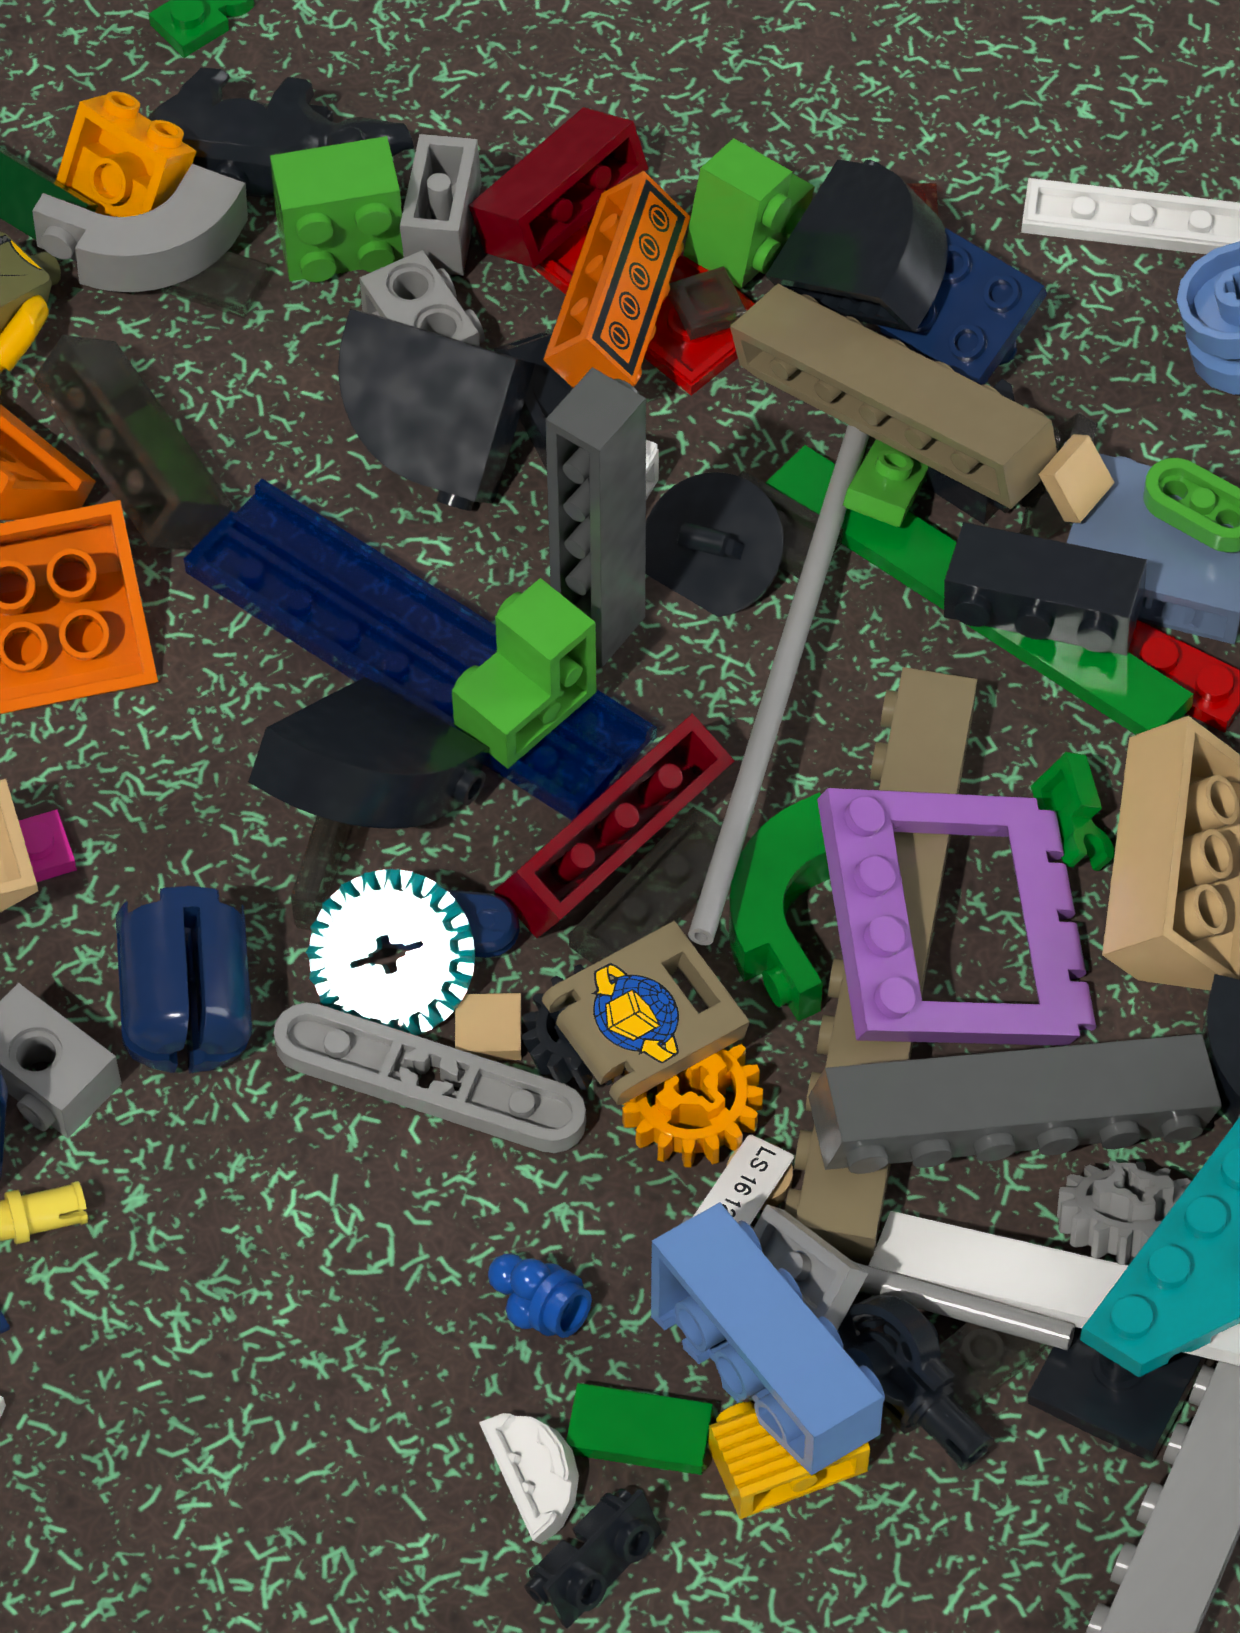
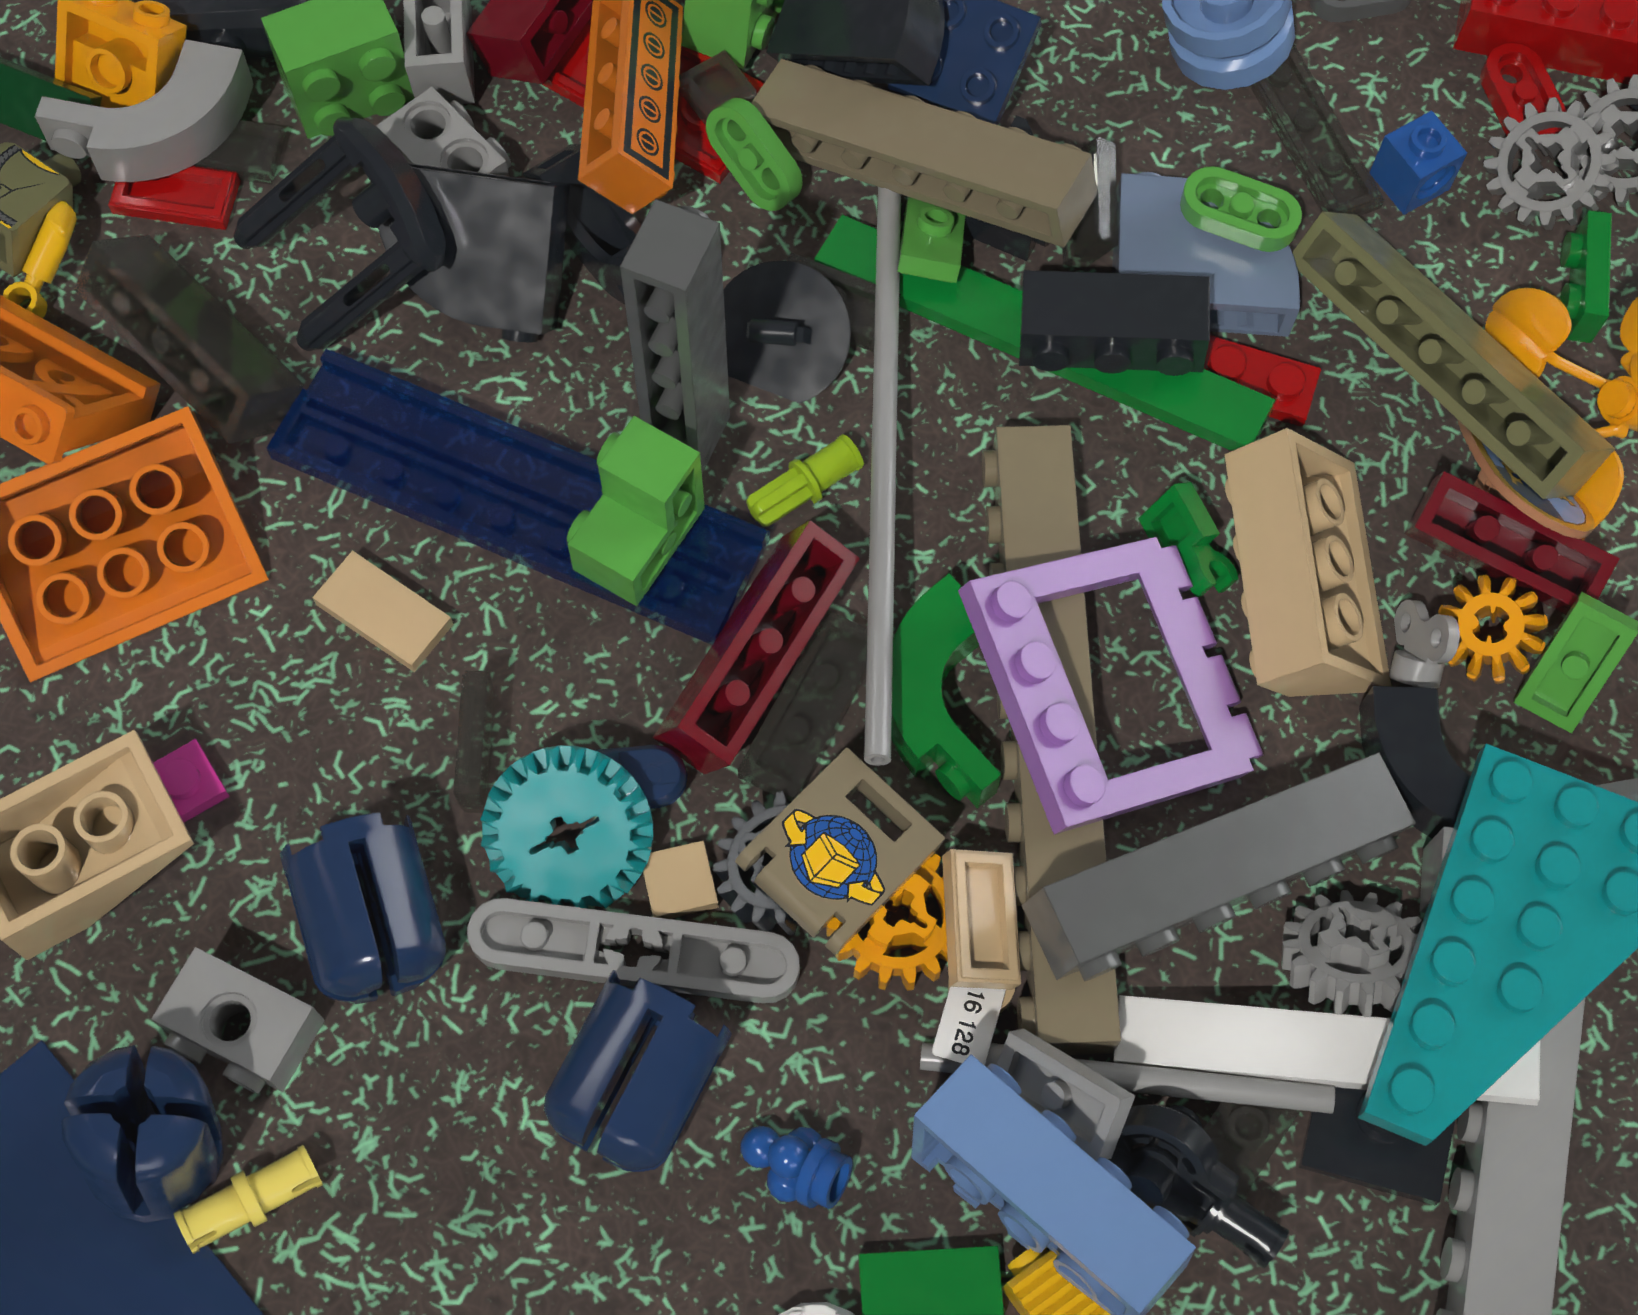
camera: 15 degrees left, 10 degrees up
black brick [248,677,489,829] -> none
tan tile [1038,434,1115,523] -> none
none -> red tile [108,166,241,230]
none -> black piece [233,117,446,351]
none -> tan tile [312,550,454,672]
none -> dark blue cylinder [544,970,732,1172]
none -> bright green plate [706,98,802,211]
none -> lime axle [746,434,864,527]
none -> tan tile [942,849,1021,990]

